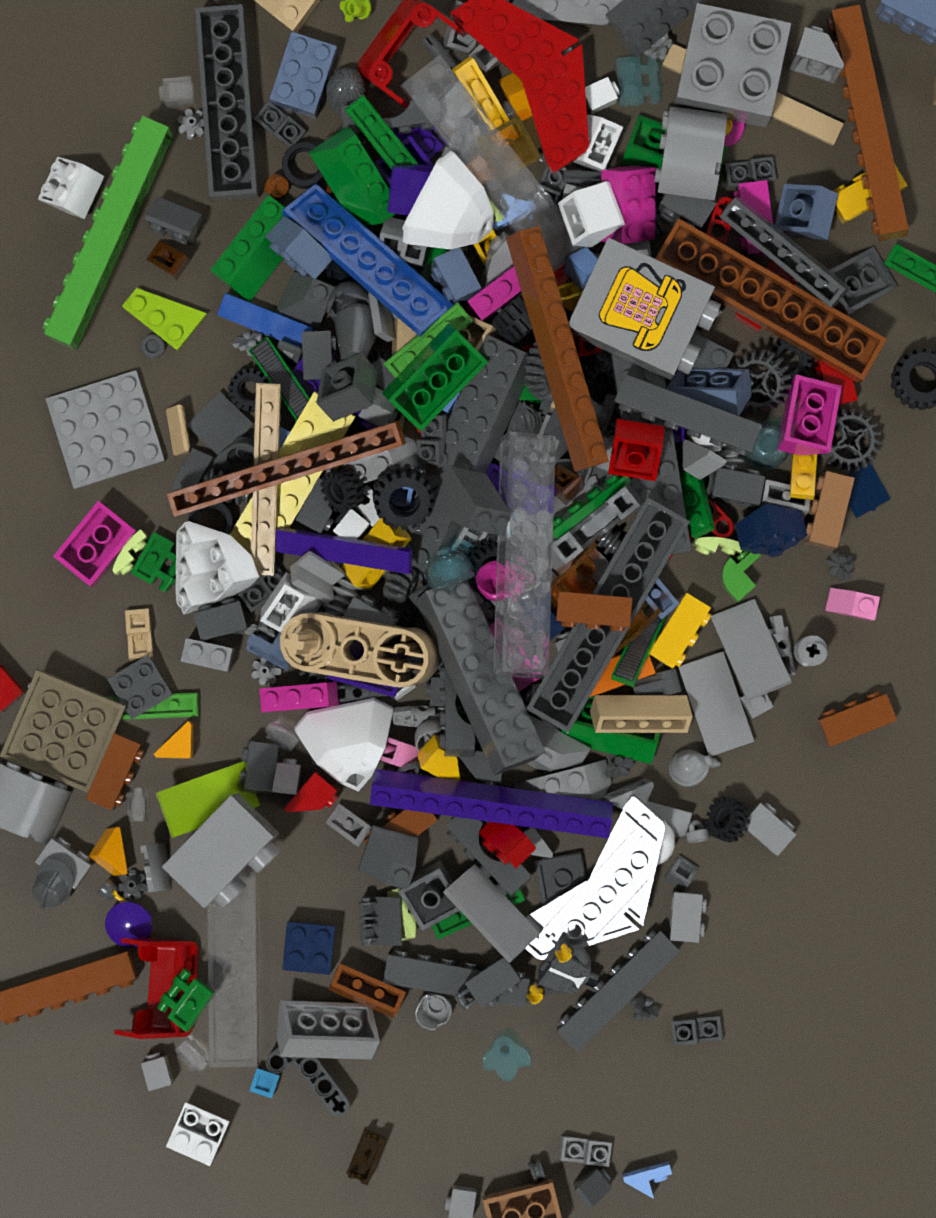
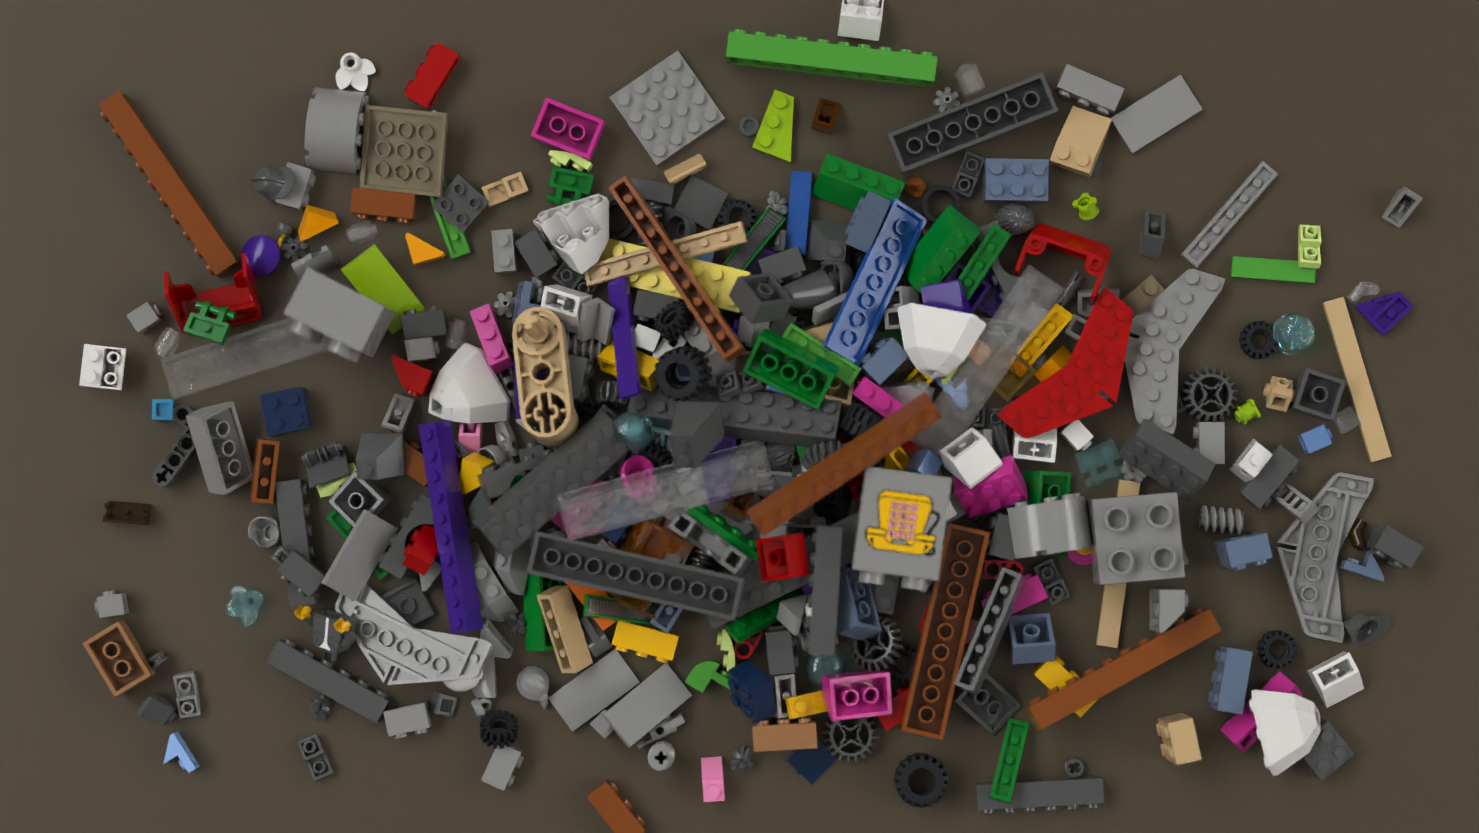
camera: 70 degrees right, 0 degrees up
dark grey slope [145,197,204,245] -> none
dark orange brick [556,591,632,632] -> none

